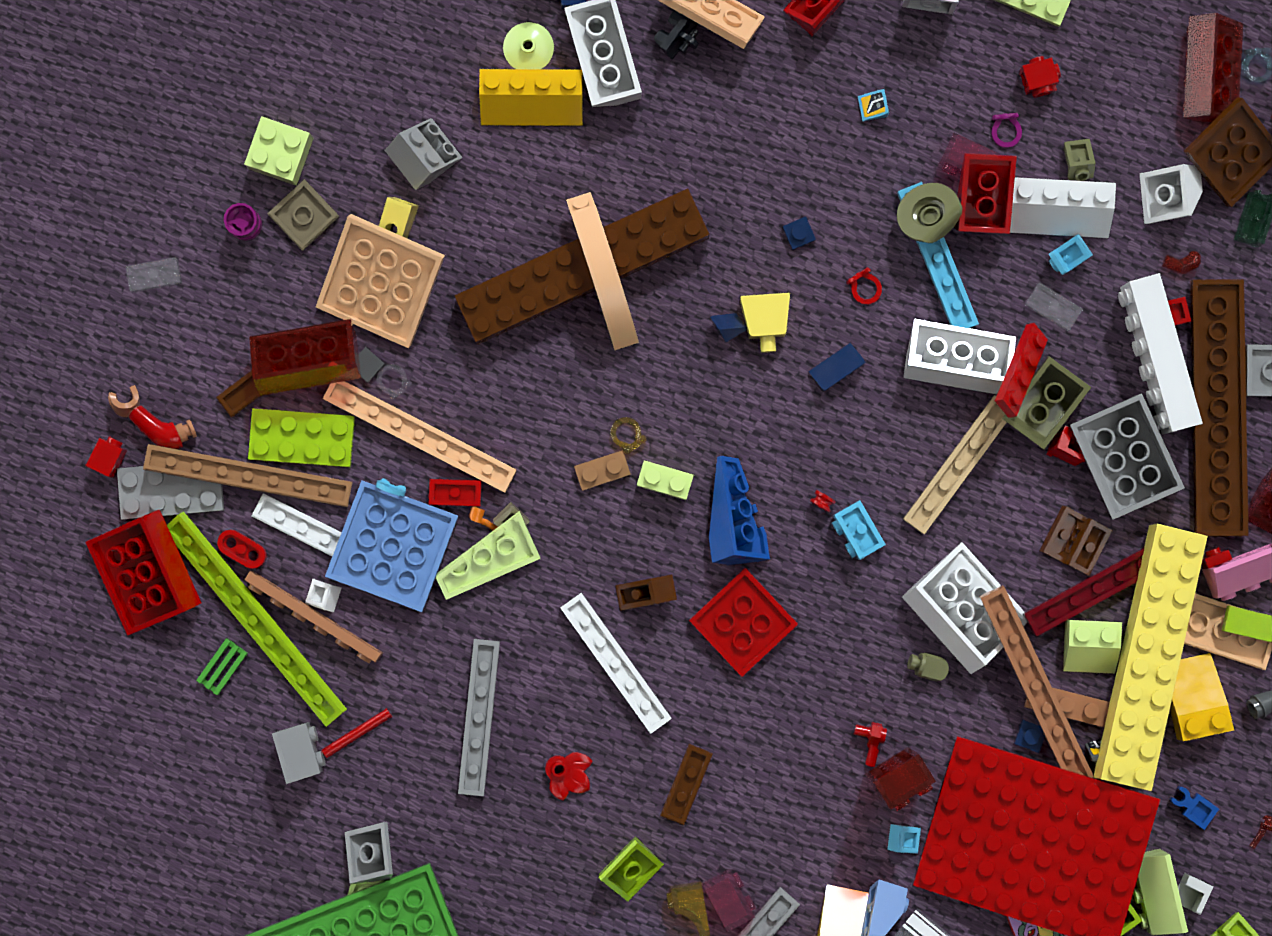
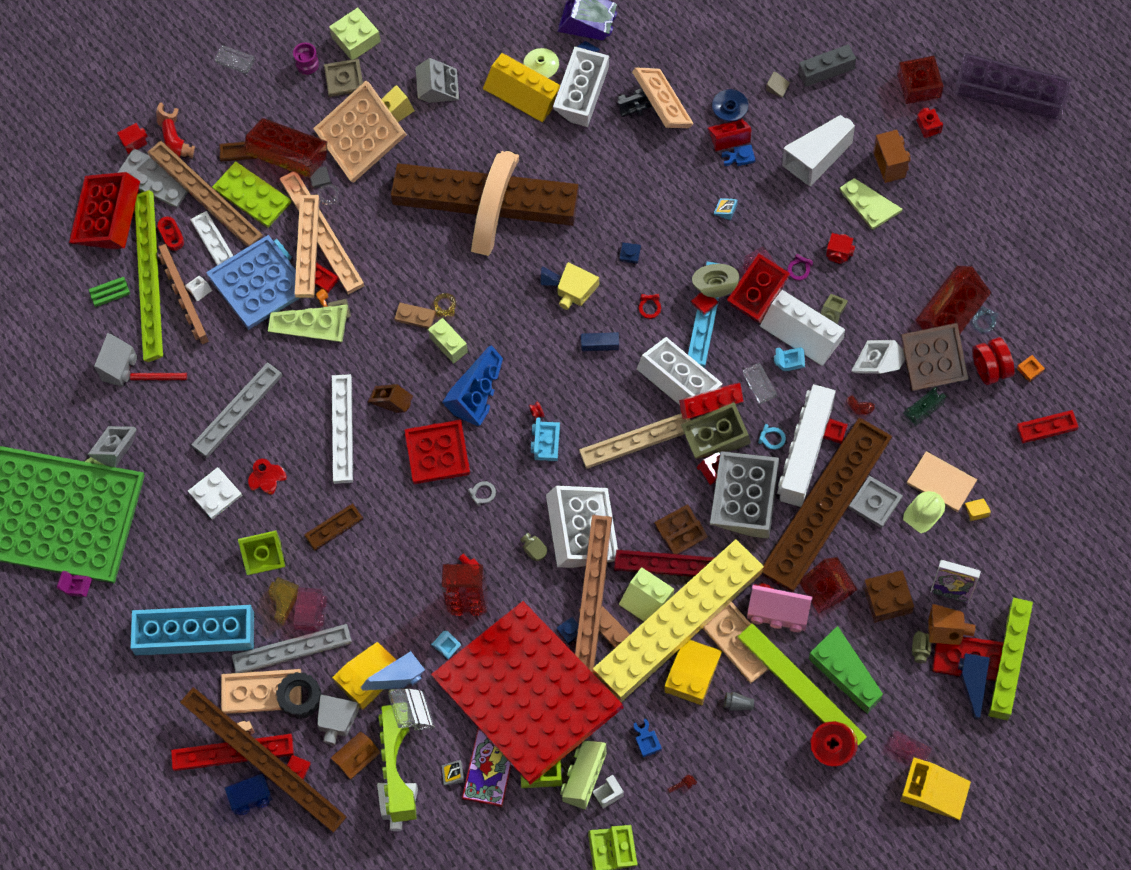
camera: 30 degrees right, 20 degrees down
none -> white plate [188,467,242,519]
none -> light nougat plate [295,195,320,298]
none -> light grey piece [468,481,496,507]
none -> red tile [691,293,718,315]
none -> blue plate [722,145,755,166]
none -> medium azure piece [758,424,786,450]

